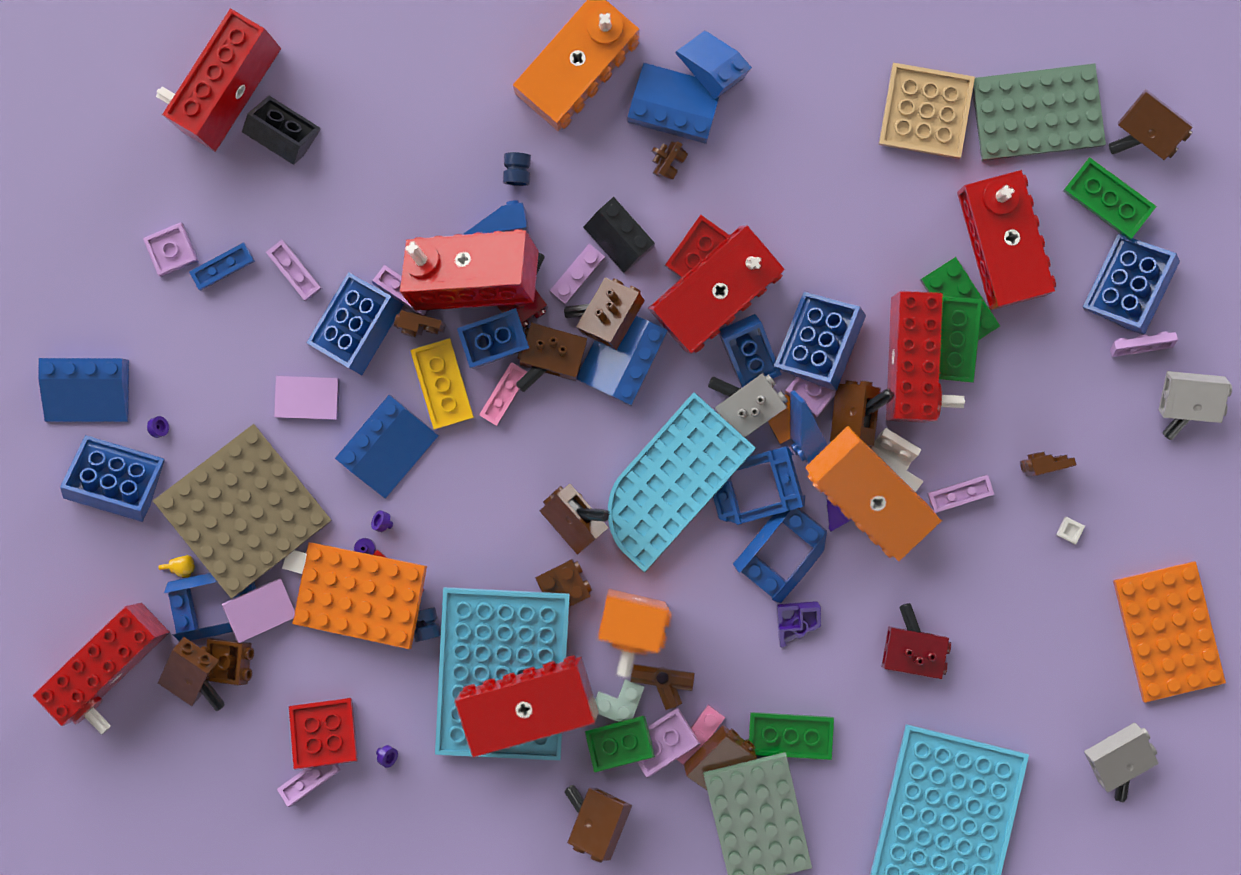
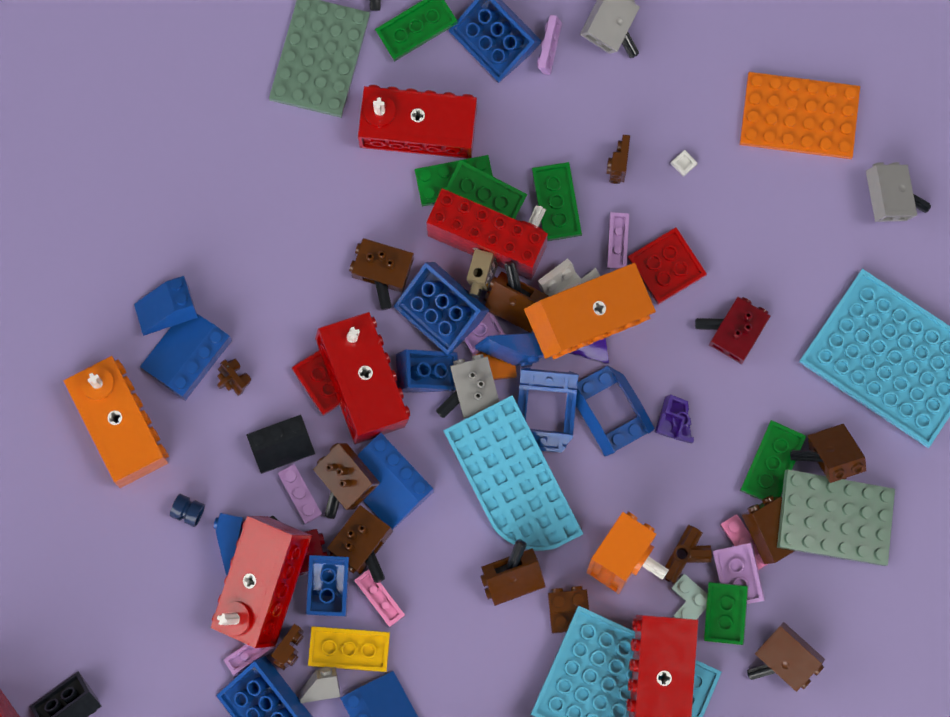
camera: 70 degrees left, 10 degrees down
tan plate [878,63,975,159] -> none
none -> light grey slope [300,667,340,703]
none -> reddish brown piece [349,238,414,310]
none -> dark tan torso [467,249,498,298]
none -> green plate [532,162,582,241]
none -> red plate [628,227,707,305]
none -> reddish brown piece [790,423,866,483]

